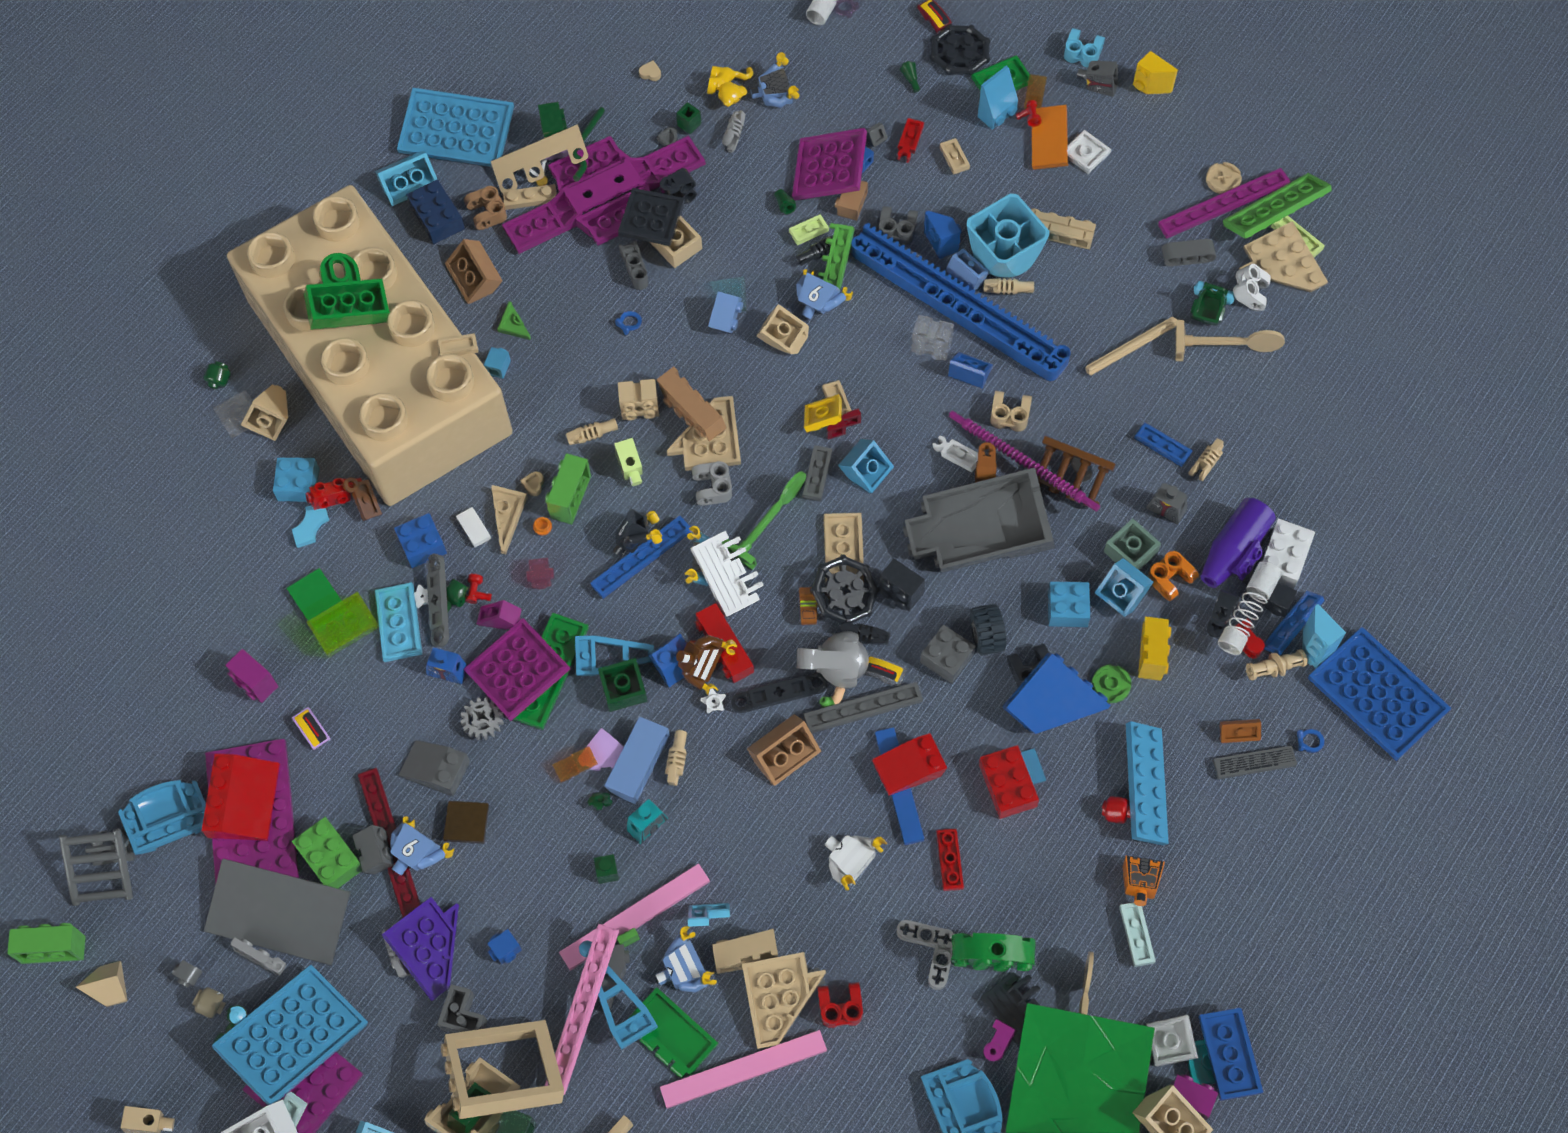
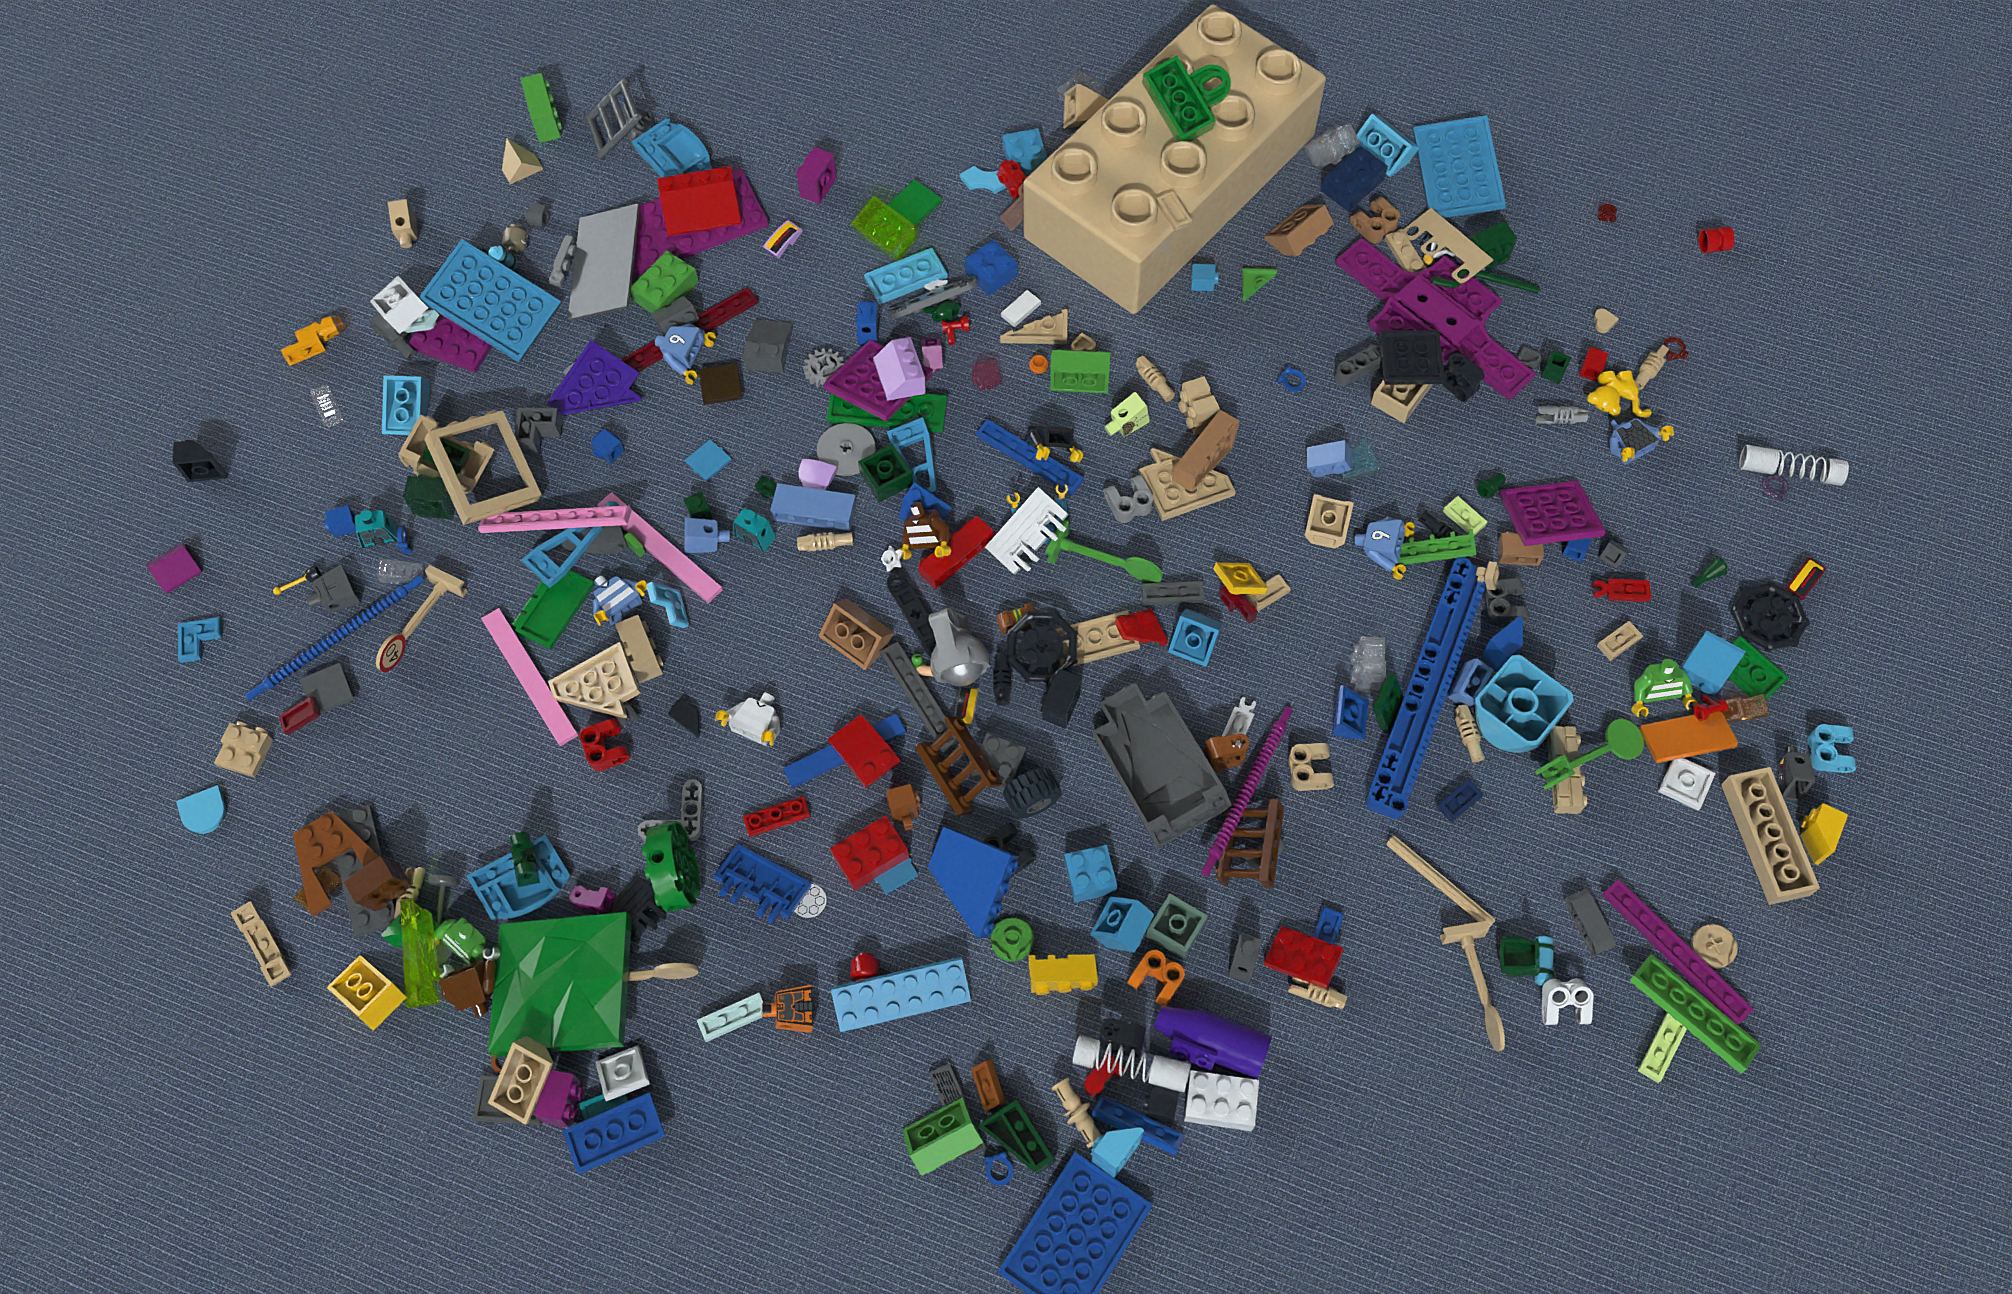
camera: 75 degrees right, 0 degrees up
dark green head [203,361,231,390] -> none
clear orange slope [552,746,598,783] -> none
tan wing [1239,221,1328,292] -> none
none -> dark green piece [510,832,540,888]
none -> black tile [668,699,700,738]
none -> dark azure piece [684,439,732,482]
none -> medium blue torso [684,518,730,554]
none -> blue hinge [714,844,812,924]
none -> white sticker [795,884,826,918]
none -> light grey piece [817,423,876,476]
none -> lavender slope [873,337,925,401]
none -> dark orange brick [886,784,921,831]
none -> bright green slope [902,1097,983,1176]
none -> reddish brown fence [915,716,1003,816]
none -> dark green wedge [978,1099,1057,1174]
none -> red wing [1114,609,1168,646]
none -> red plate [1264,926,1344,989]
none -> clear brick [1304,123,1360,167]
none -> dark green plate [1372,674,1403,732]
none -> dark blue plate [1437,779,1484,823]
none -> tan tile [1476,561,1499,590]
none -> bright green piece [1534,719,1644,790]
none -> red brick [1579,347,1609,382]
none -> clear red plate [1598,204,1617,222]
none -> bright green torso [1631,659,1698,717]
none -> tan hinge [1634,345,1669,390]
none -> clear red piece [1663,337,1688,361]
none -> tan brick [1721,767,1820,905]

